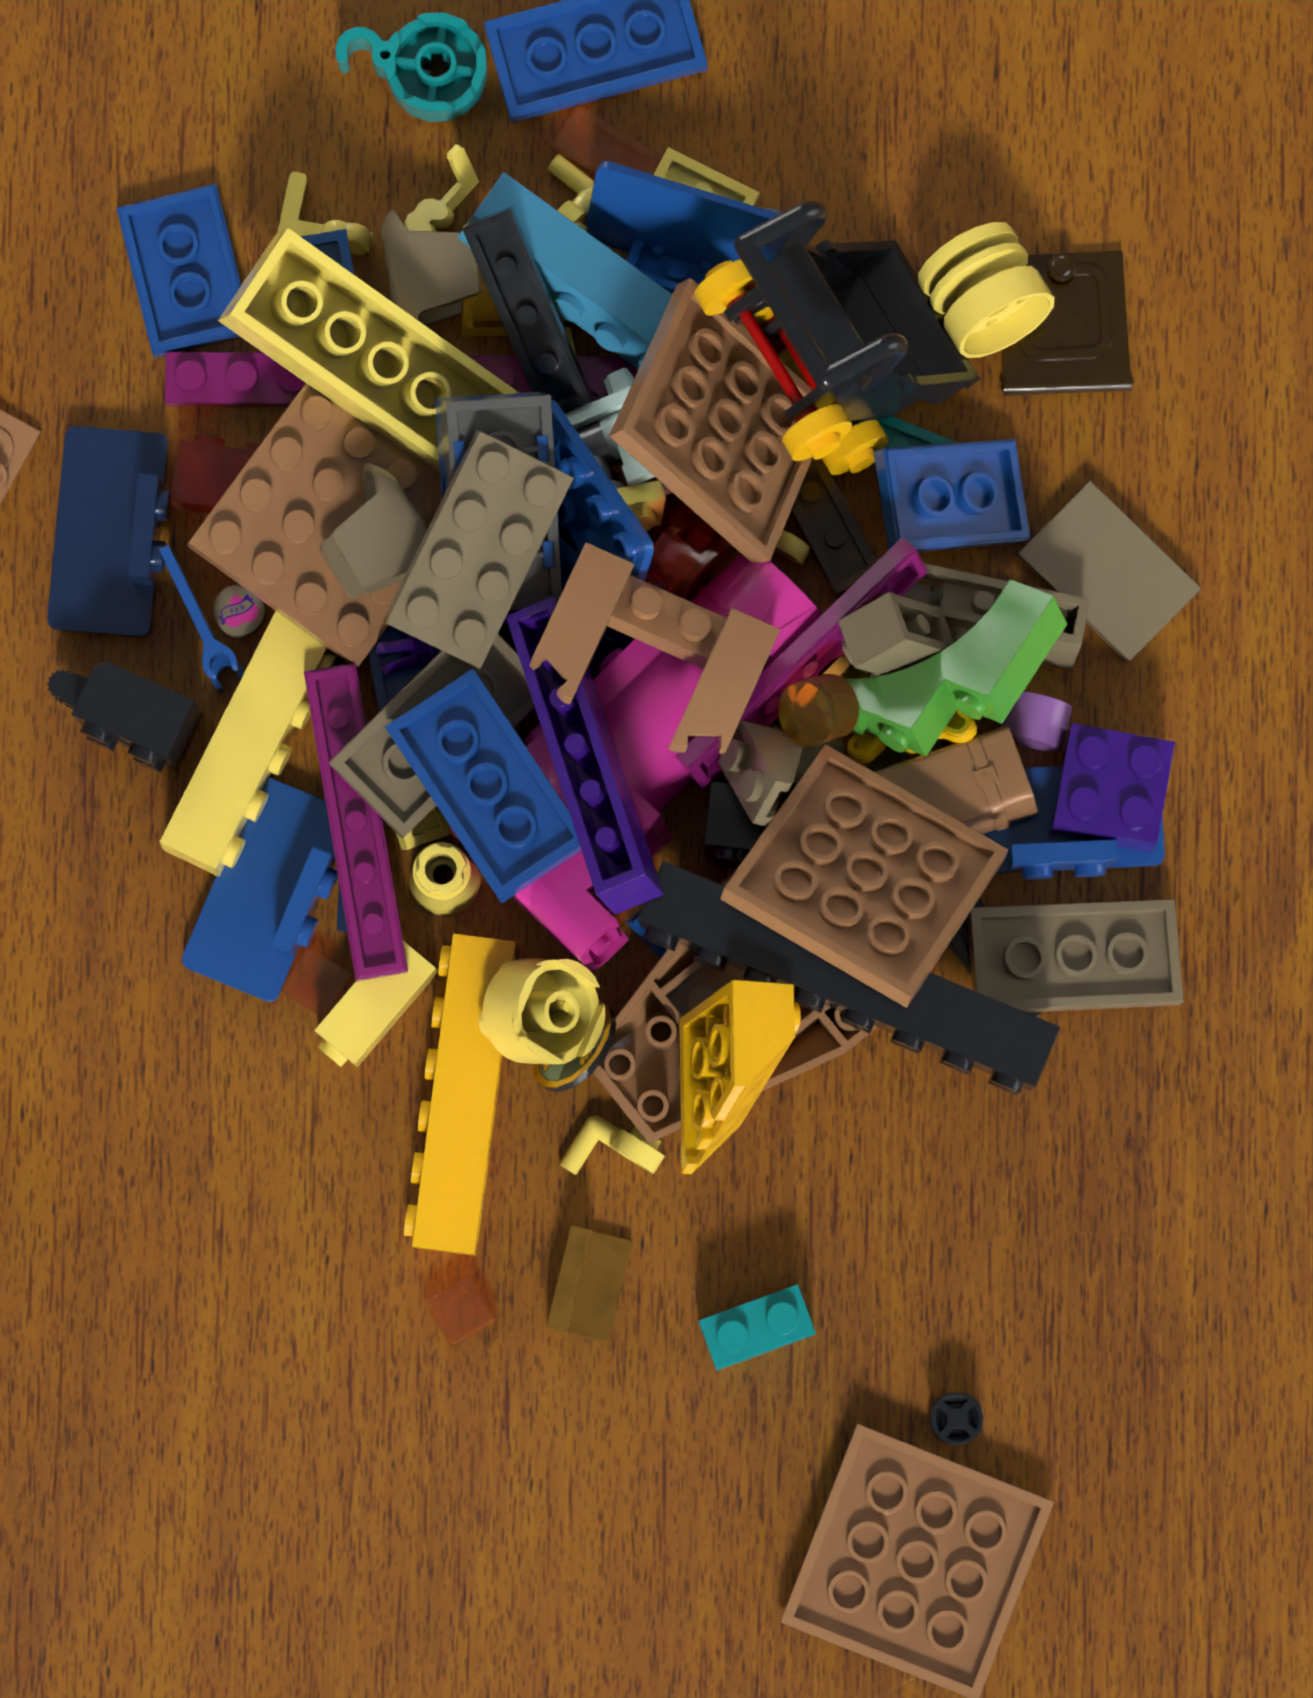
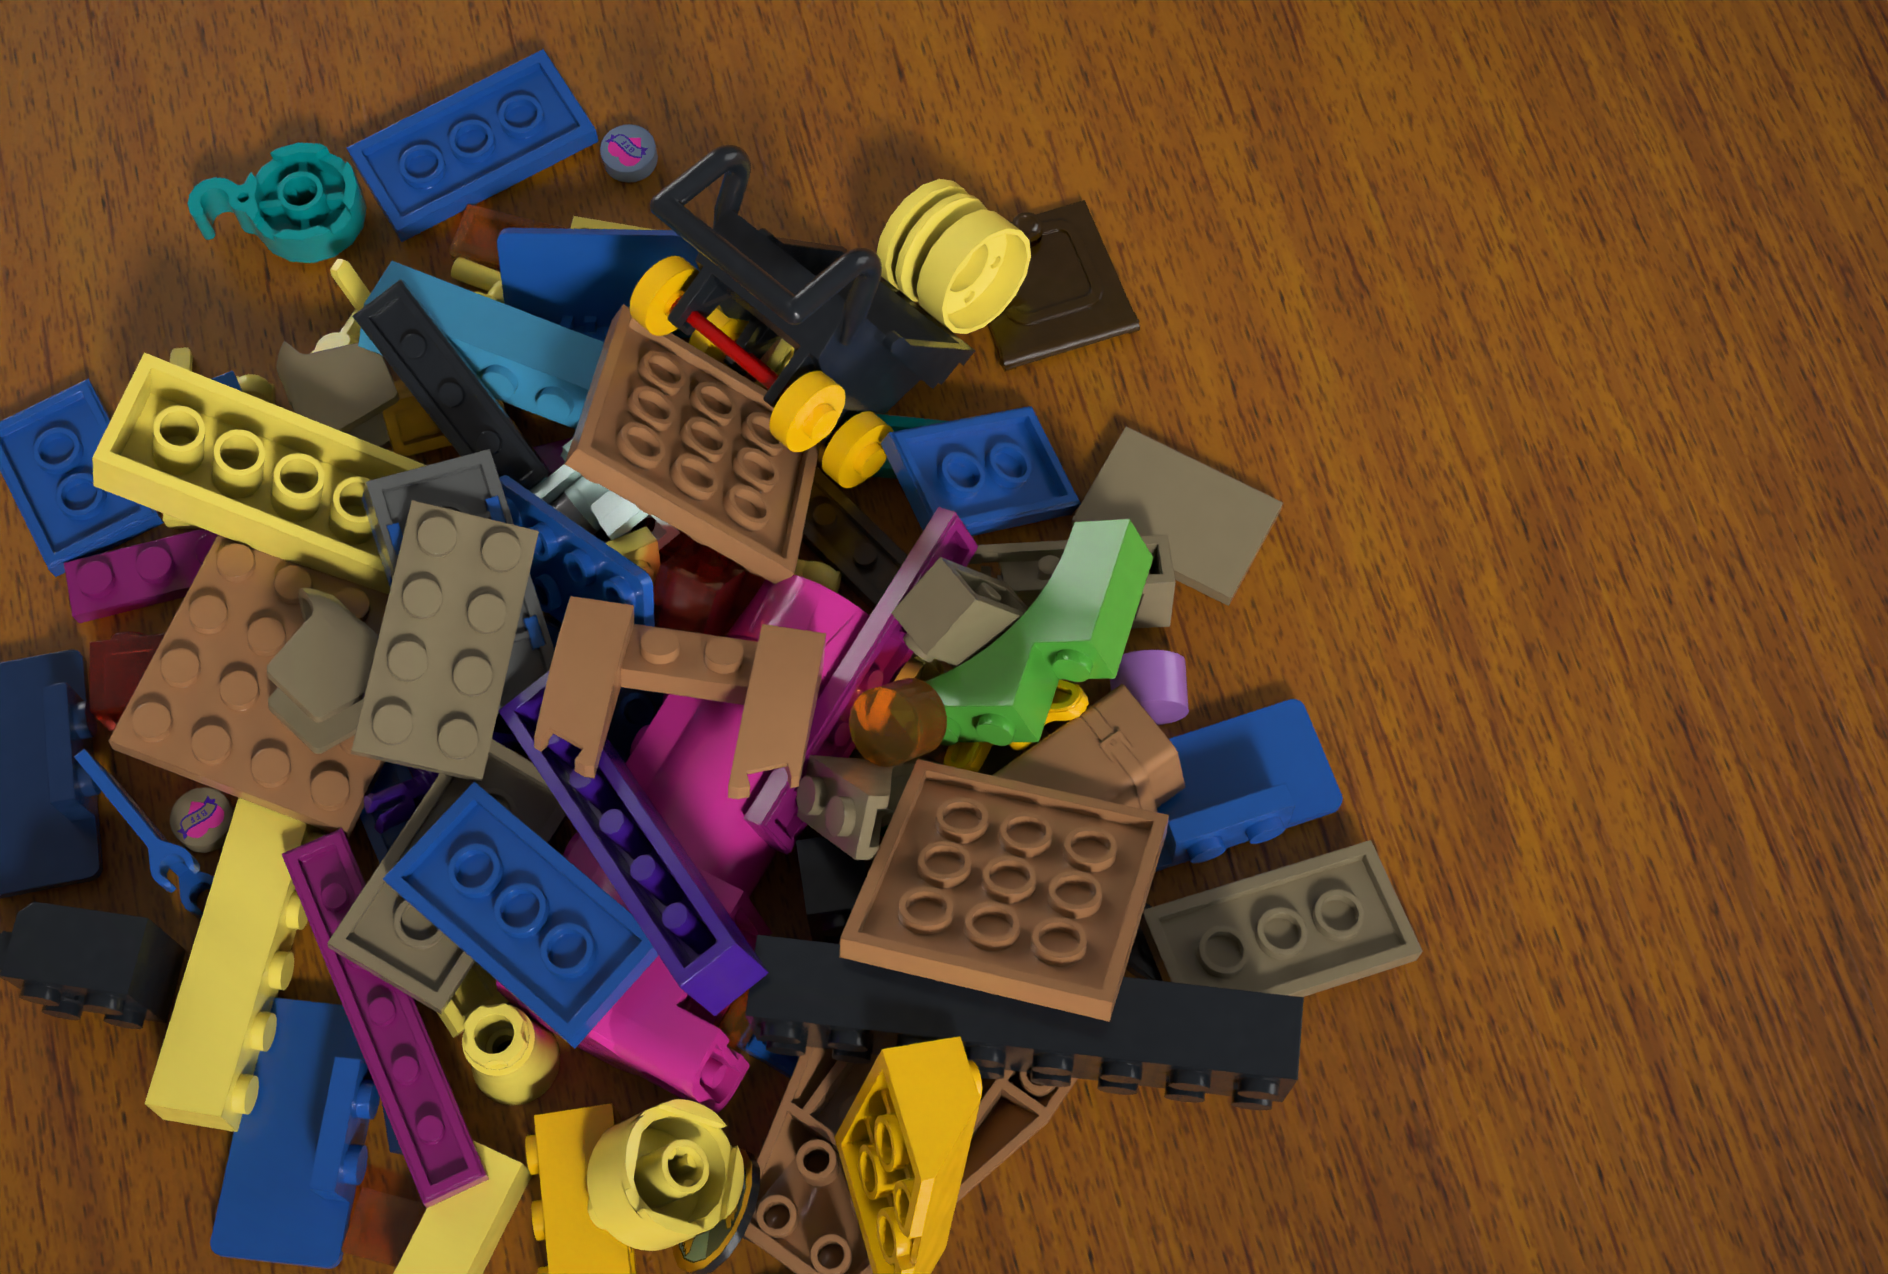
camera: 15 degrees left, 15 degrees down
dark purple brick [1049,723,1175,853] -> none
none -> sand blue tile [600,124,658,183]

